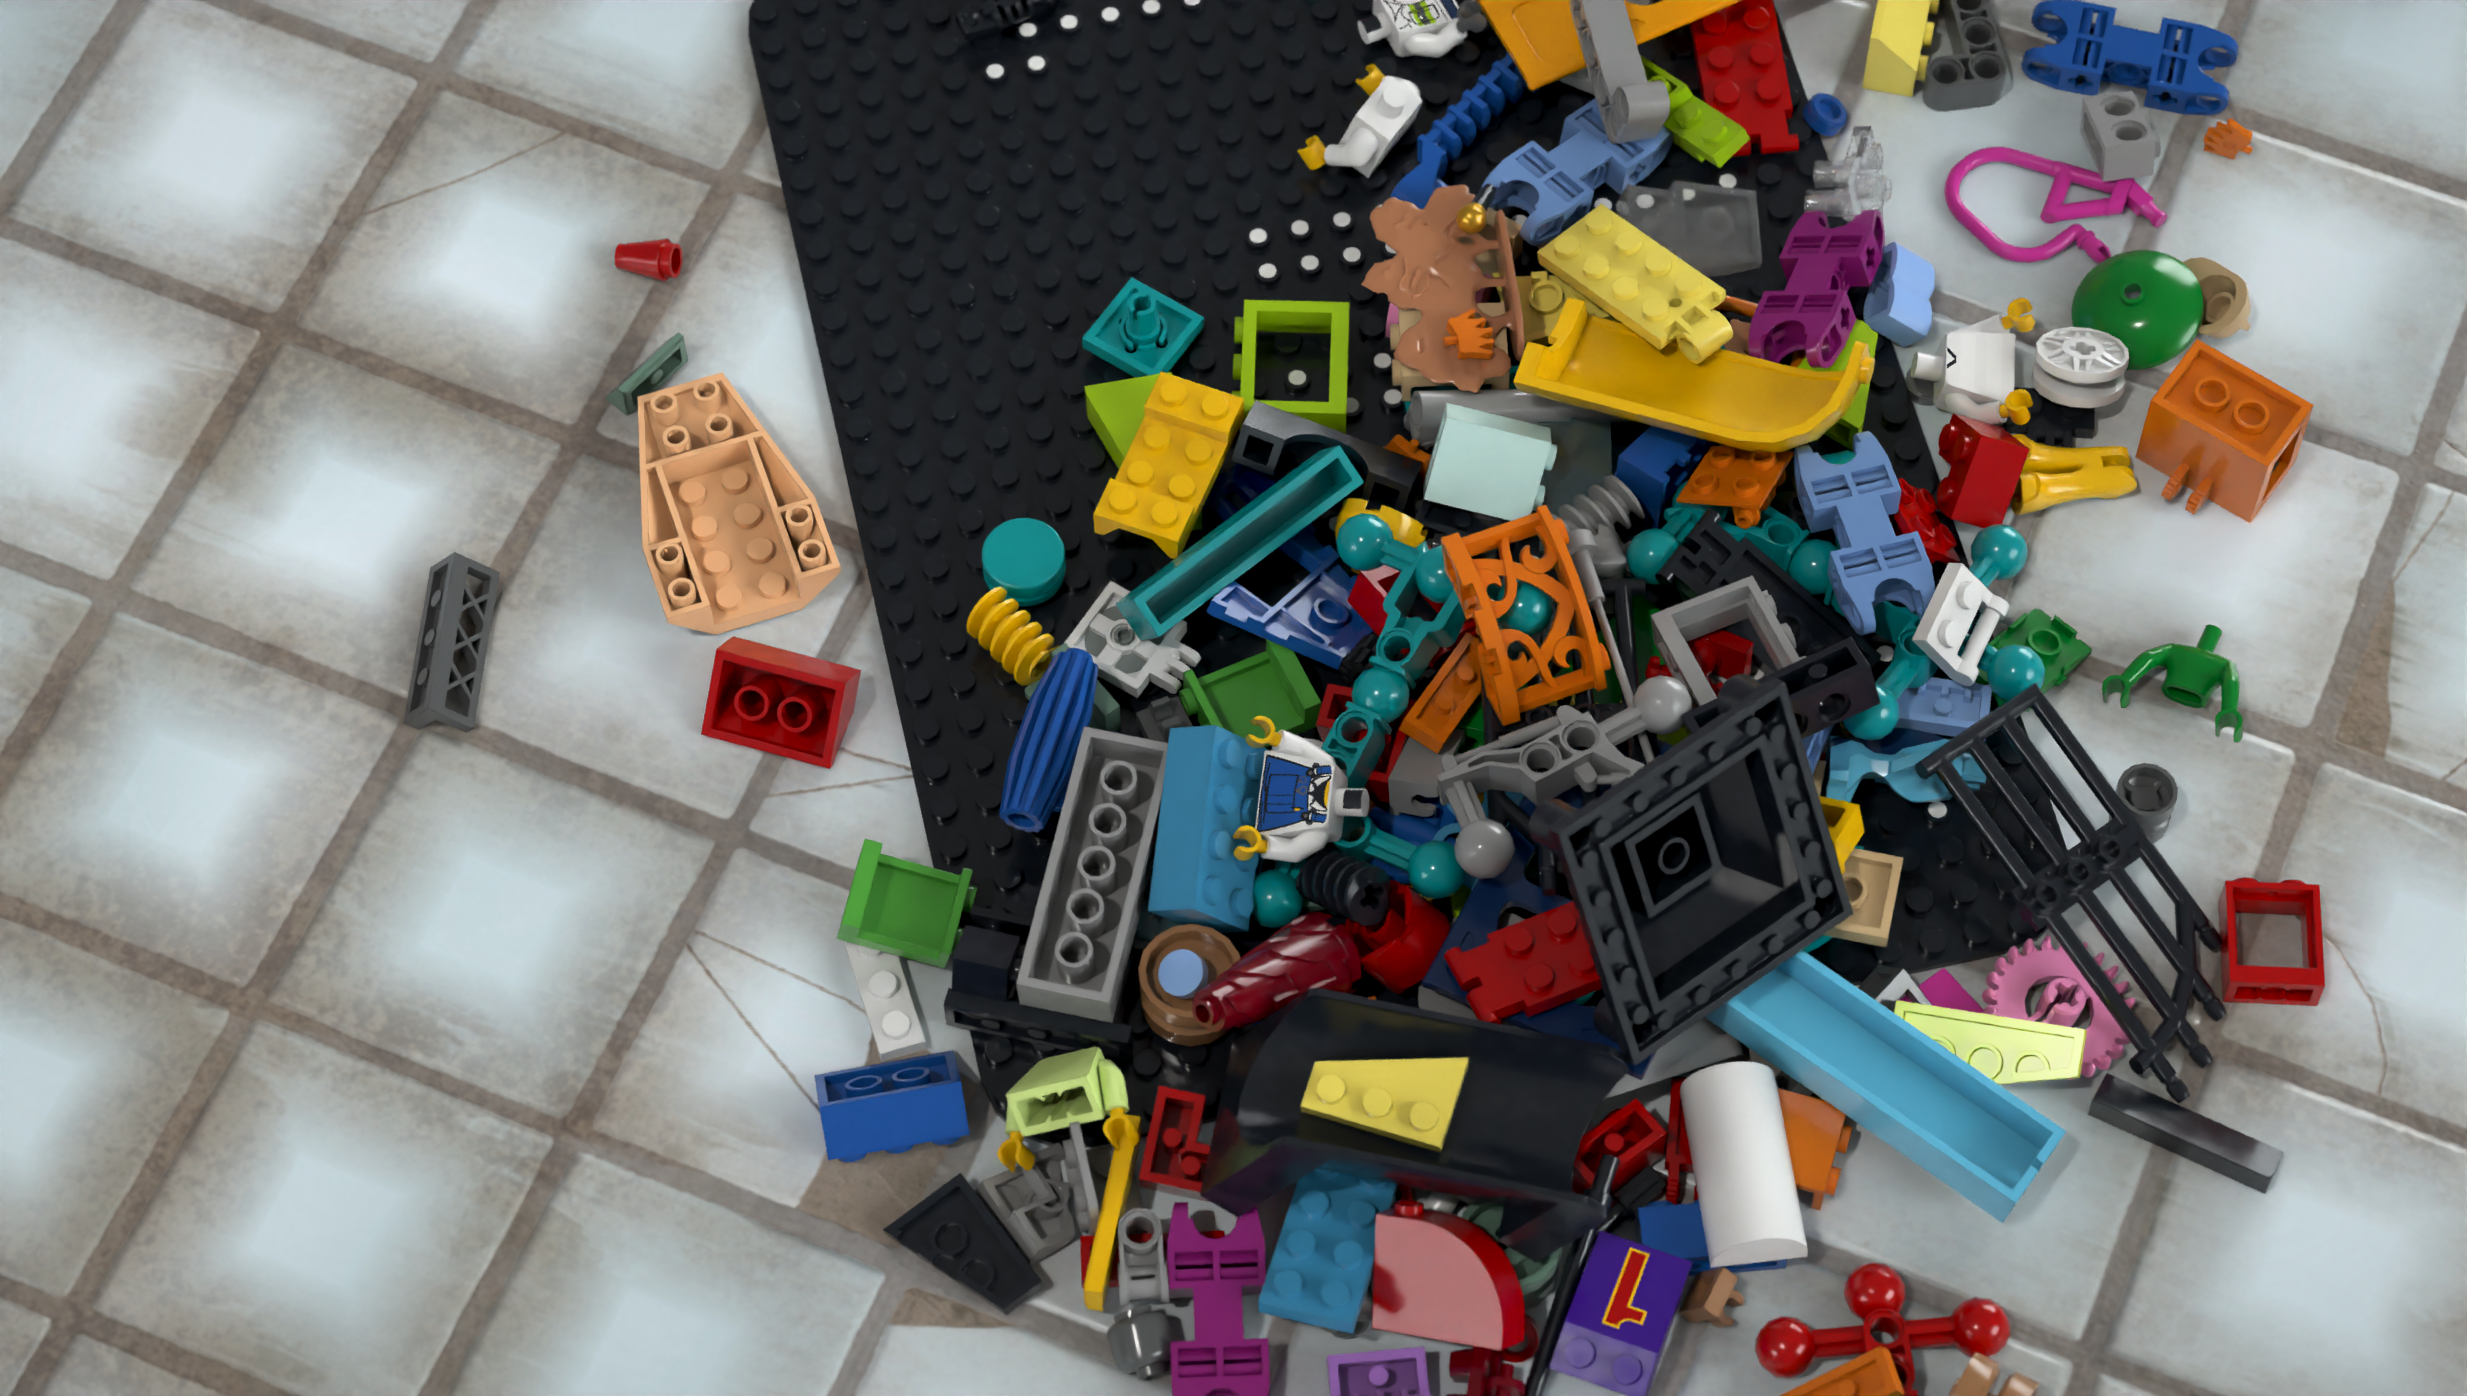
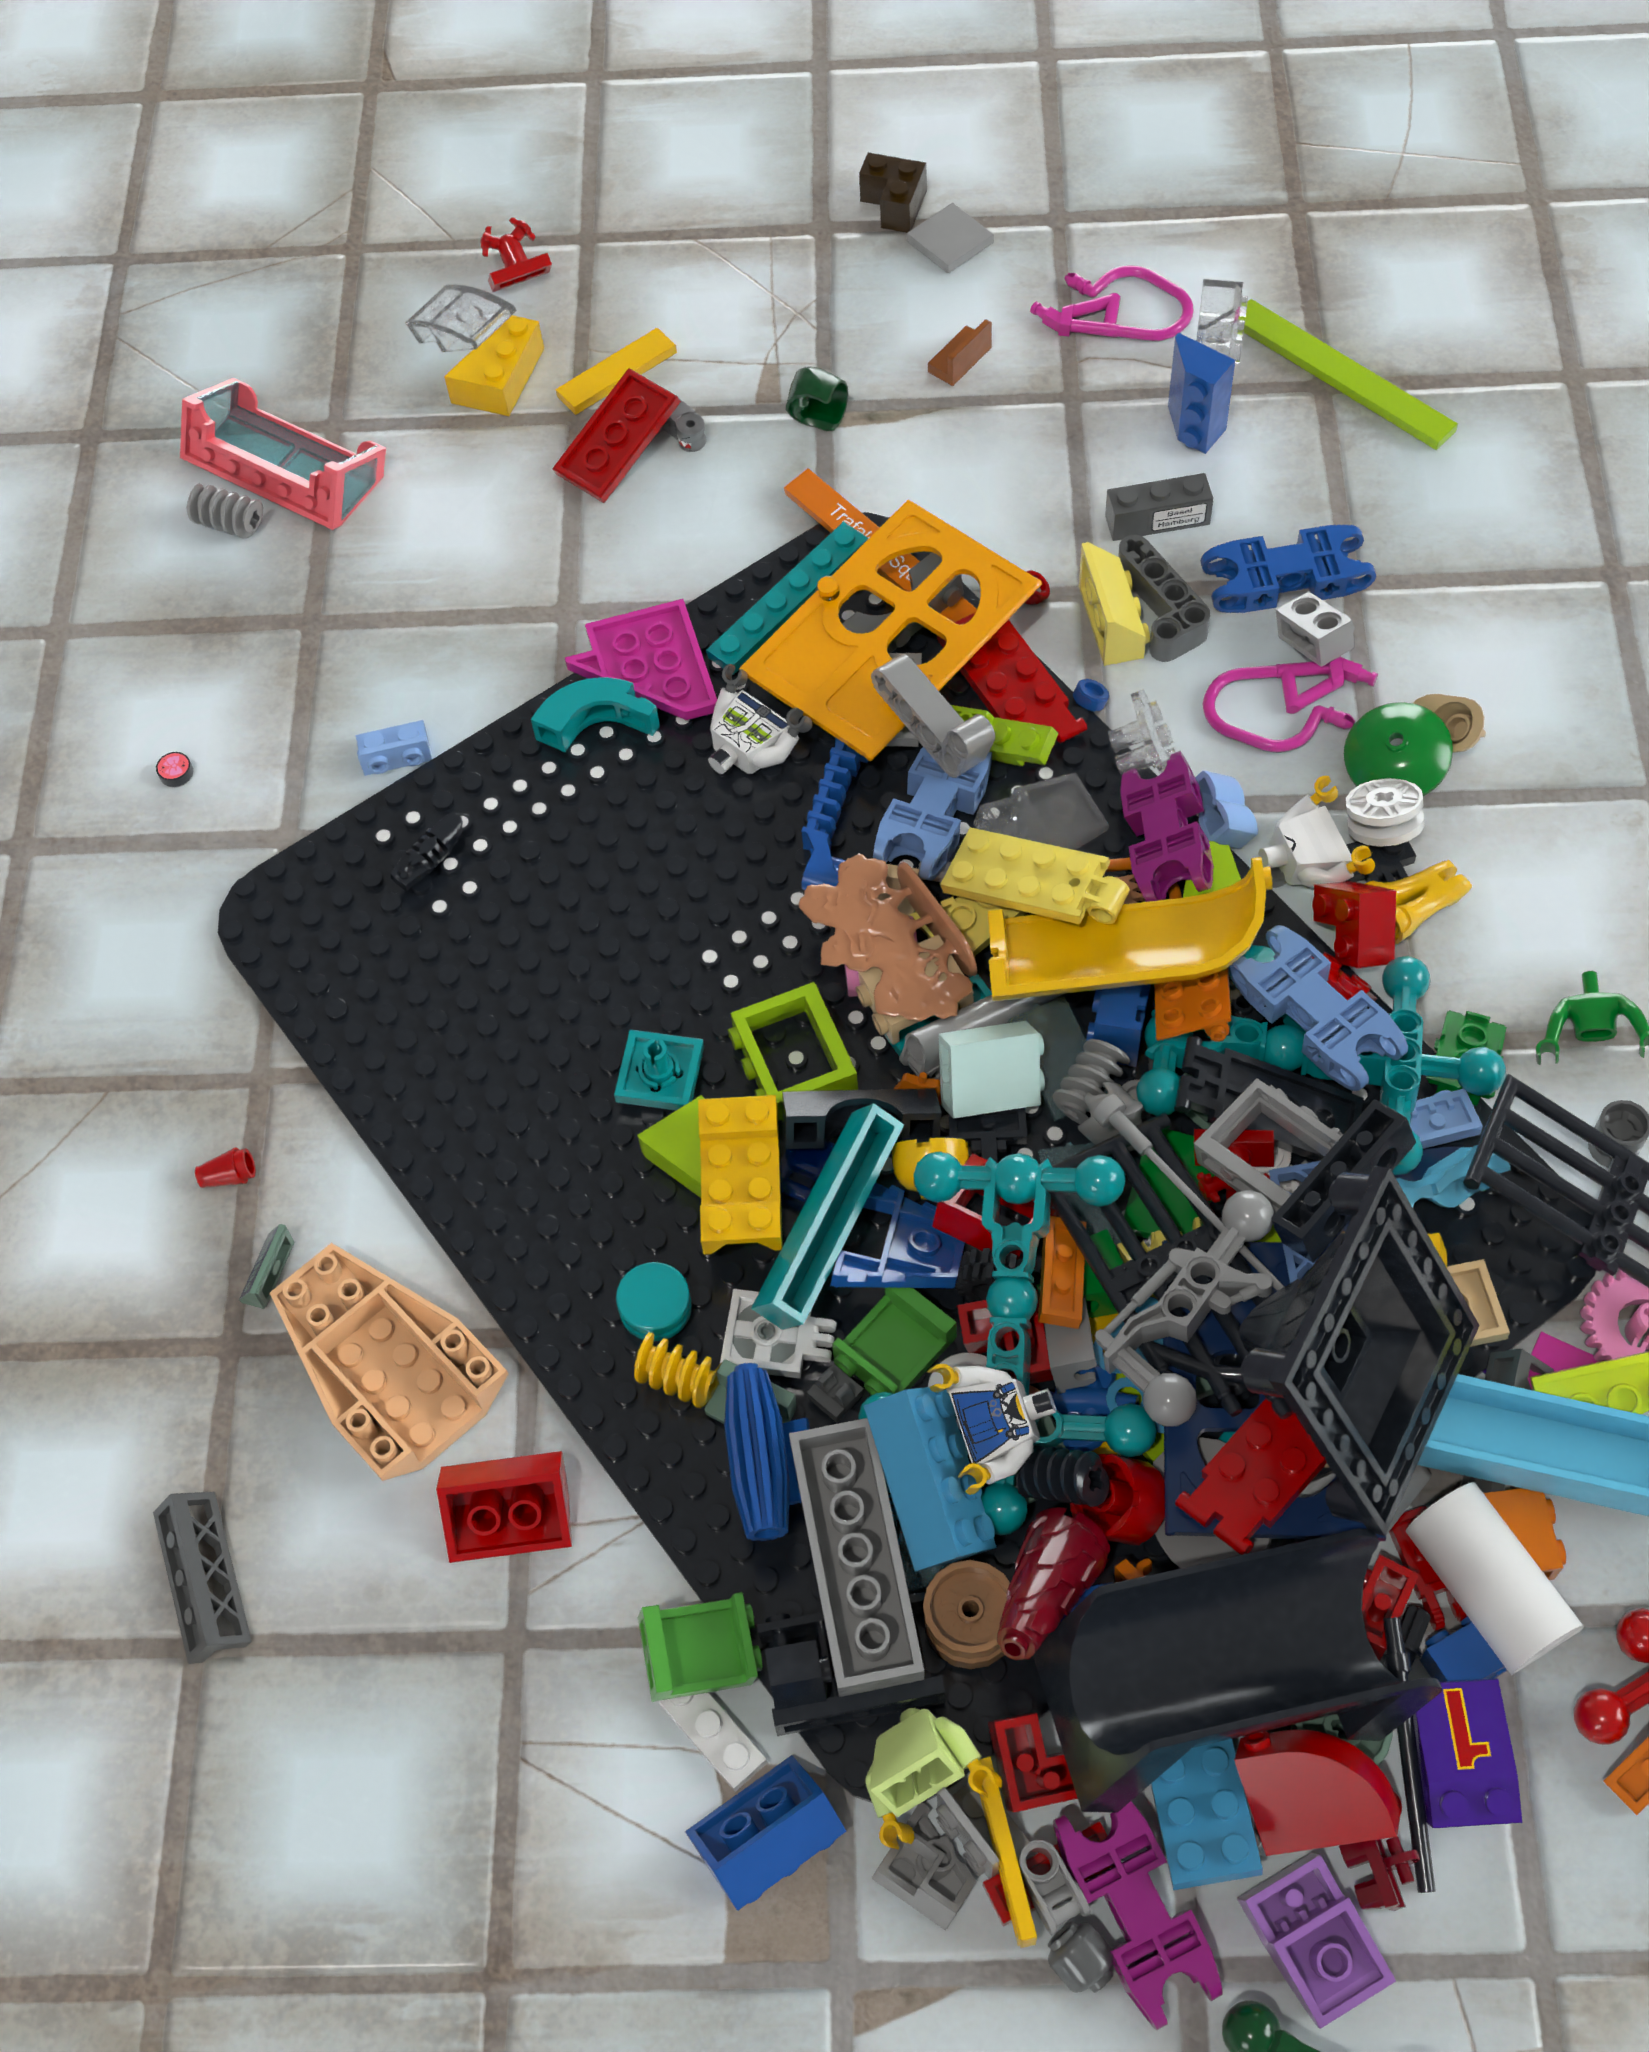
camera: 20 degrees left, 0 degrees up
black wing [883,1172,1045,1315] -> none
light blue tile [1158,949,1209,999] -> none
white torso [1297,64,1423,178] -> none
light yellow wing [1301,1058,1469,1153] -> none
orange fence [1441,505,1611,726] -> none
orange piece [1443,308,1495,360] -> none
pearl gold piece [1456,184,1496,234] -> none
medium nougat tile [1678,1267,1745,1328] -> none
white plate [1912,563,2010,686] -> none
orange piece [2135,339,2314,523] -> none
orange piece [2203,118,2253,160] -> none

